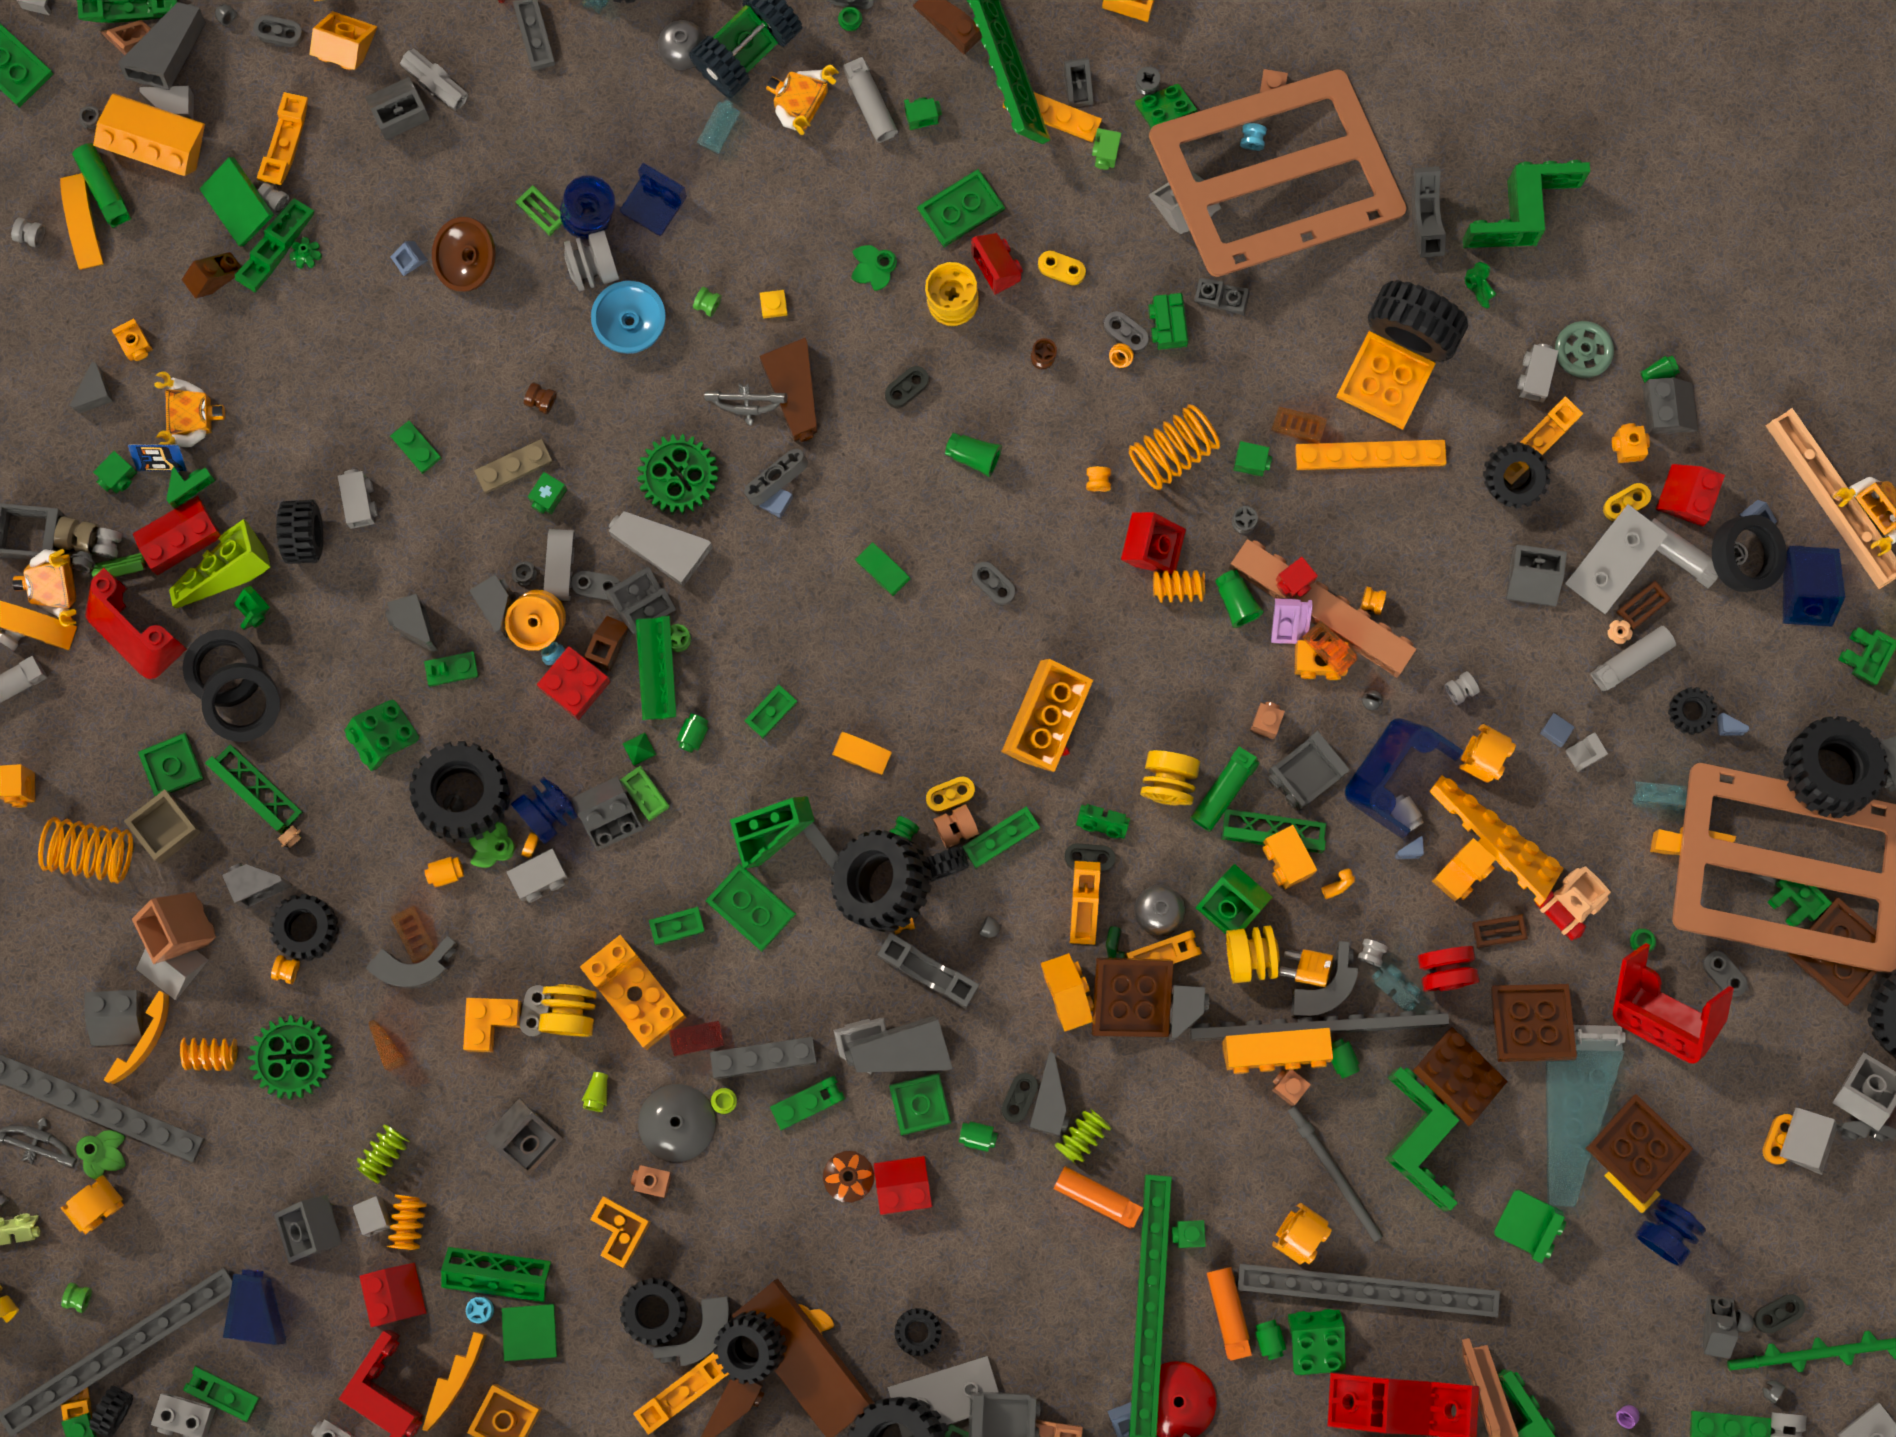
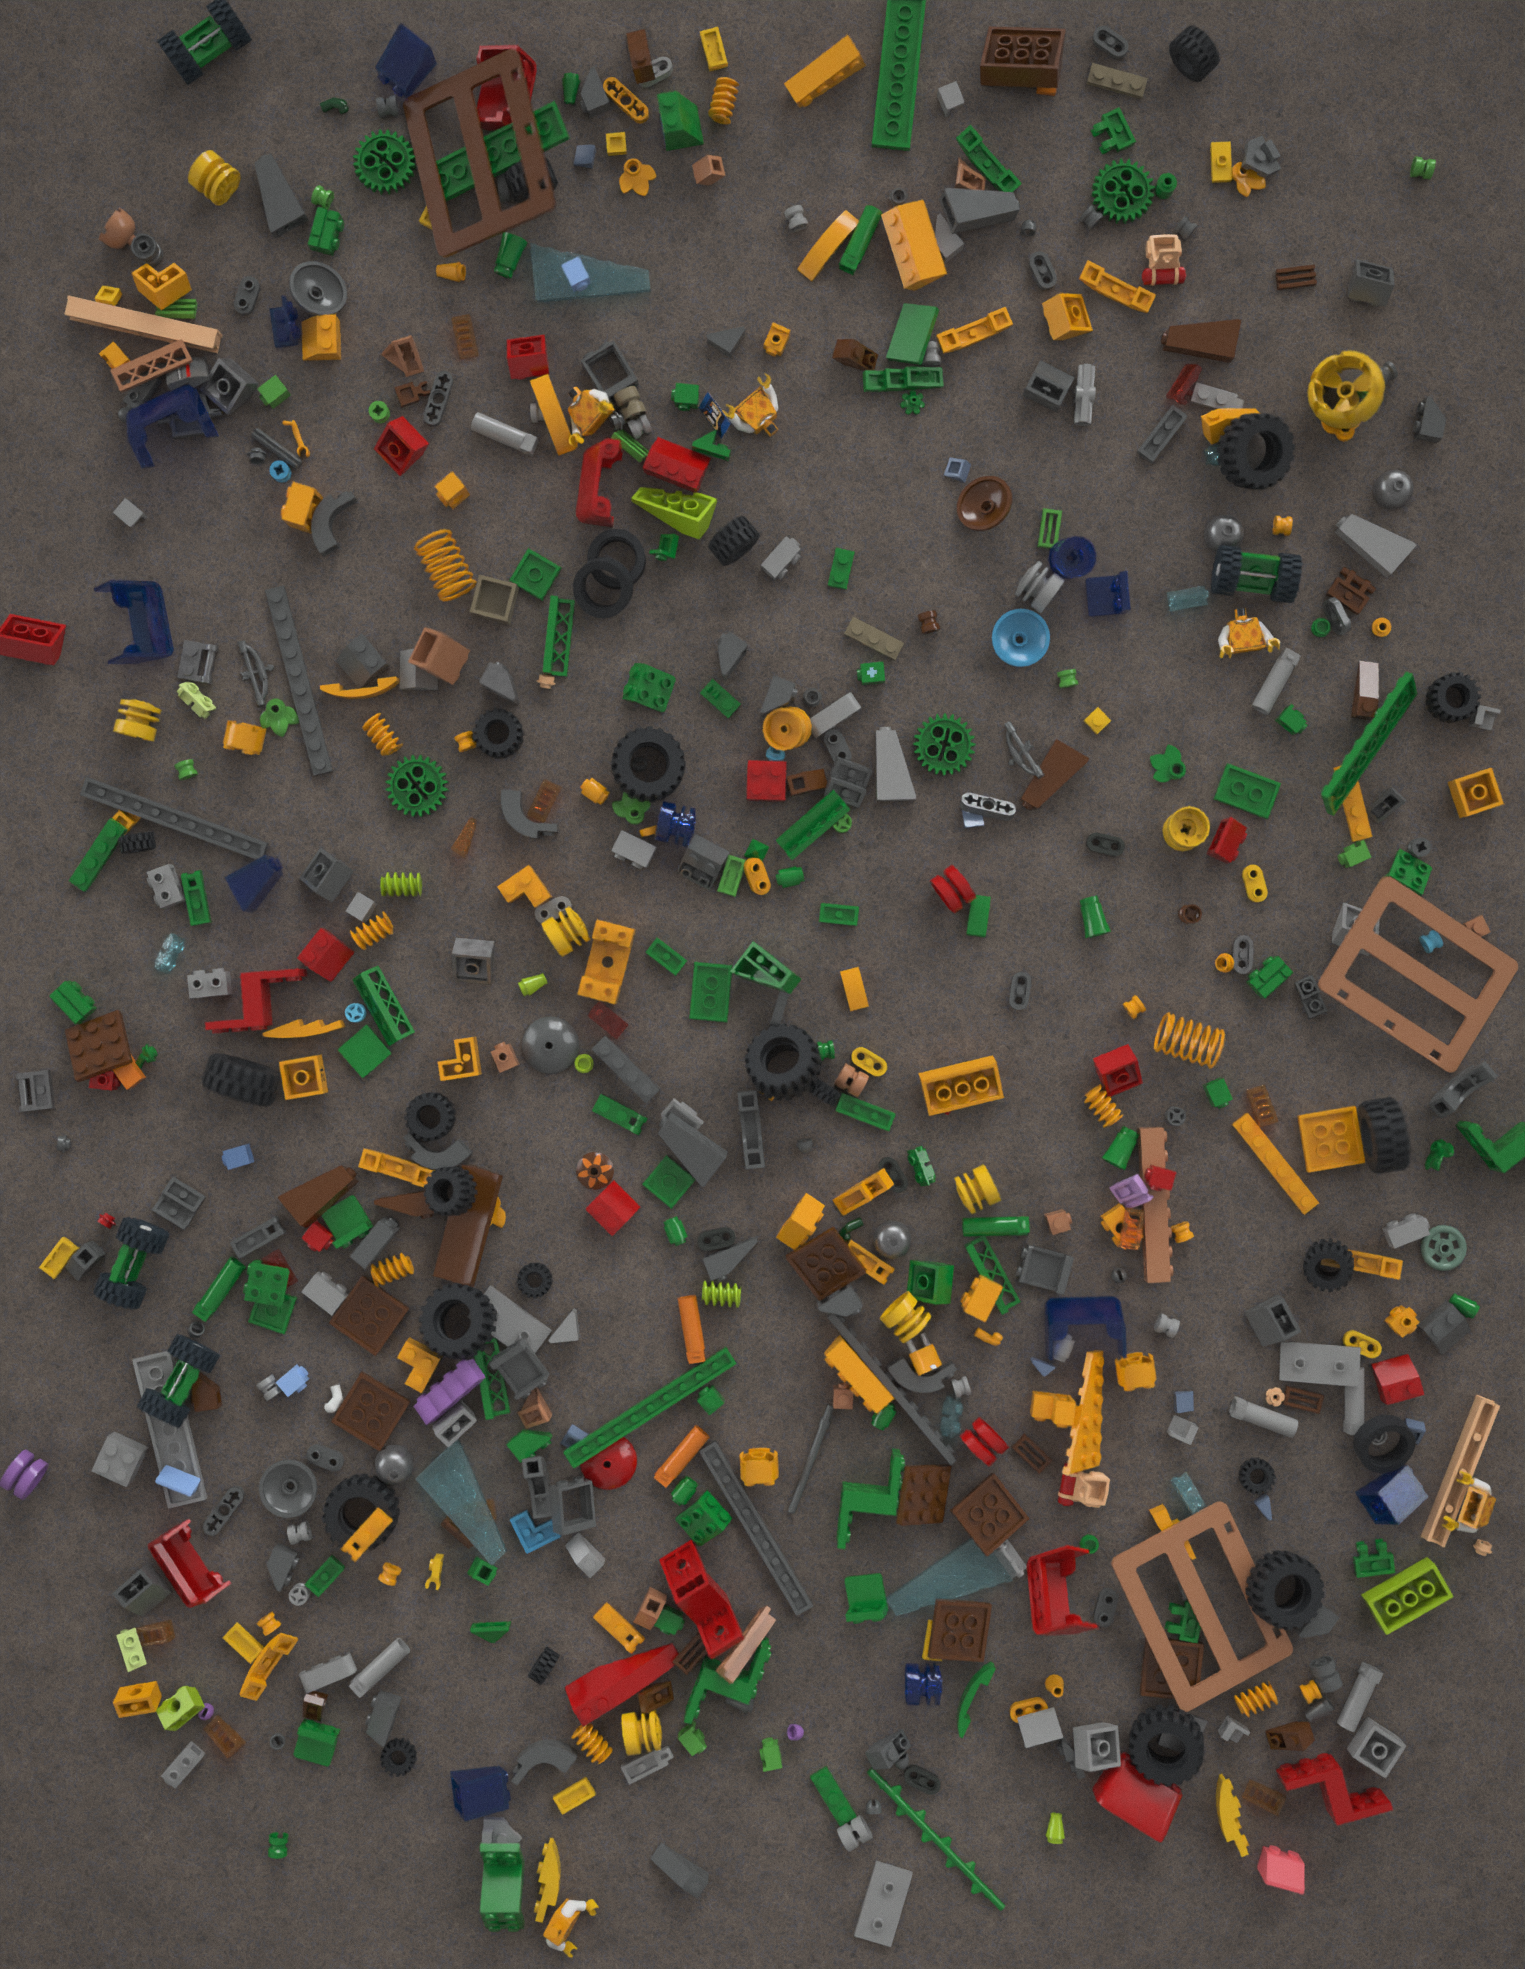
camera: 55 degrees right, 10 degrees up
none -> light grey slope [548,1309,580,1343]
none -> light orange plate [743,858,771,895]
none -> red wheel [930,865,977,914]
none -> green slope [957,1661,996,1738]
none -> light orange cone [1045,1674,1064,1697]

